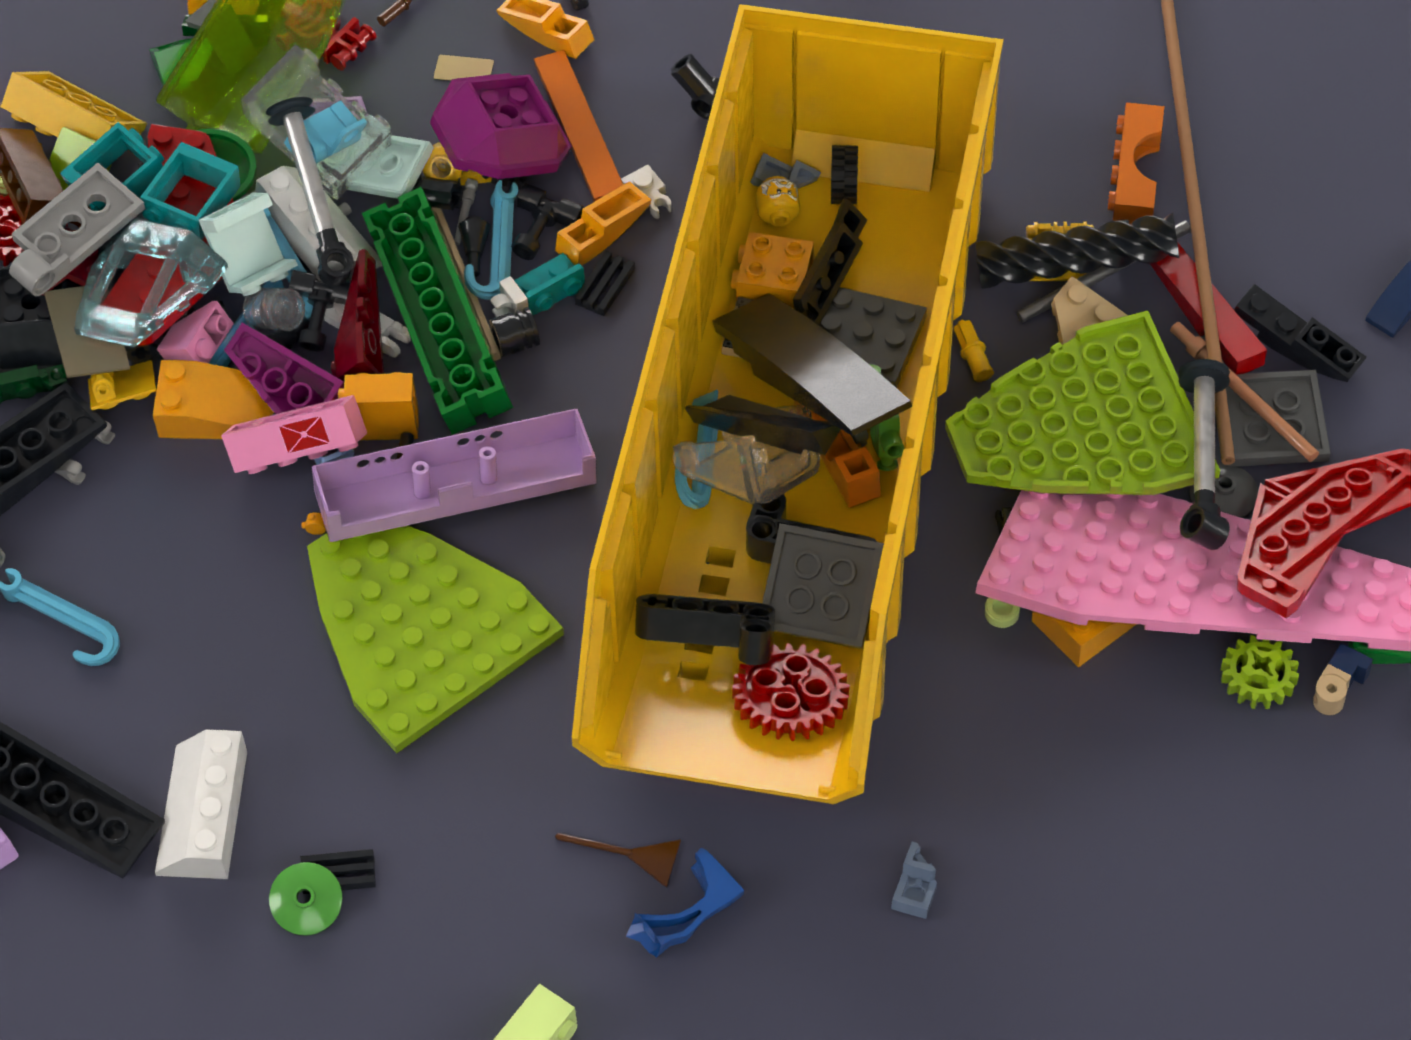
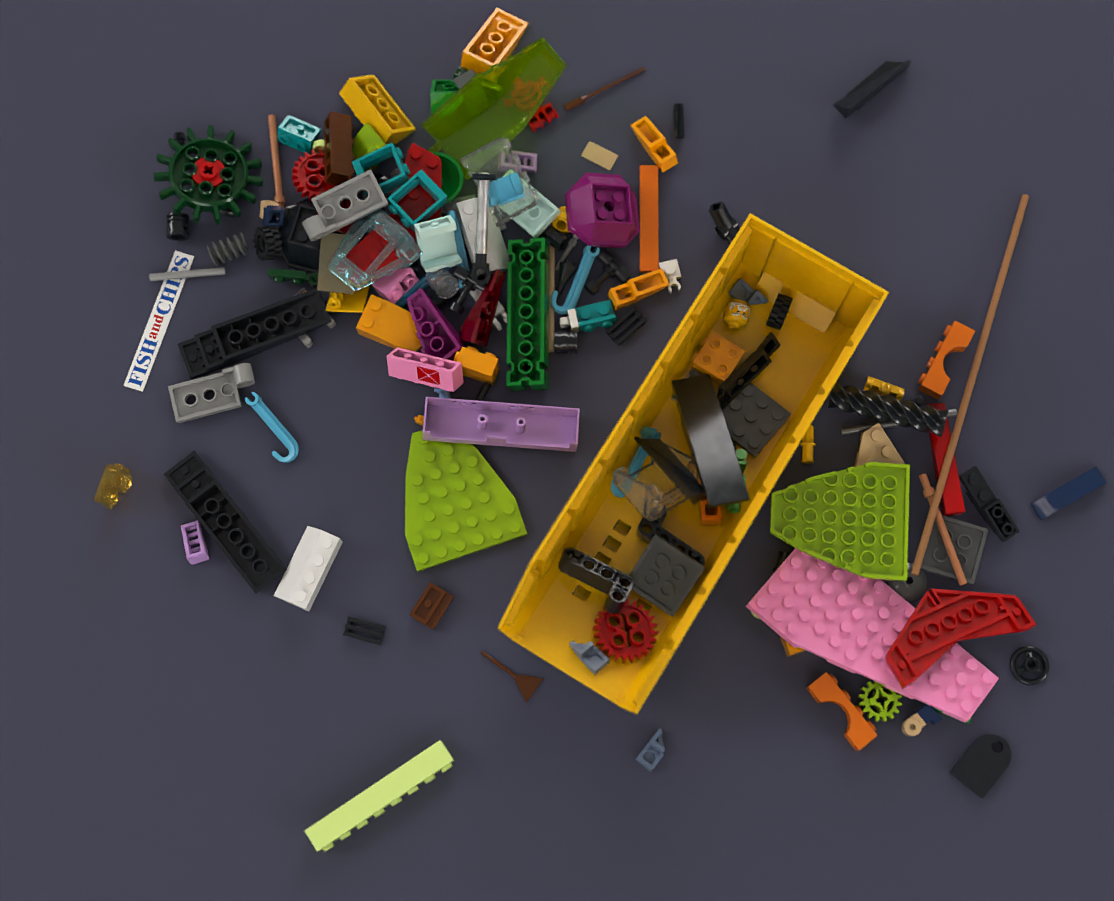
camera: 20 degrees right, 20 degrees up
bright green dish [269,862,343,936] -> none
blue animal [626,848,744,958] -> none
piece [1178,359,1230,550] -> none
none -> reddish brown plate [409,582,454,631]
none -> sand blue slope [569,641,610,675]
none -> orange arch [806,672,878,751]

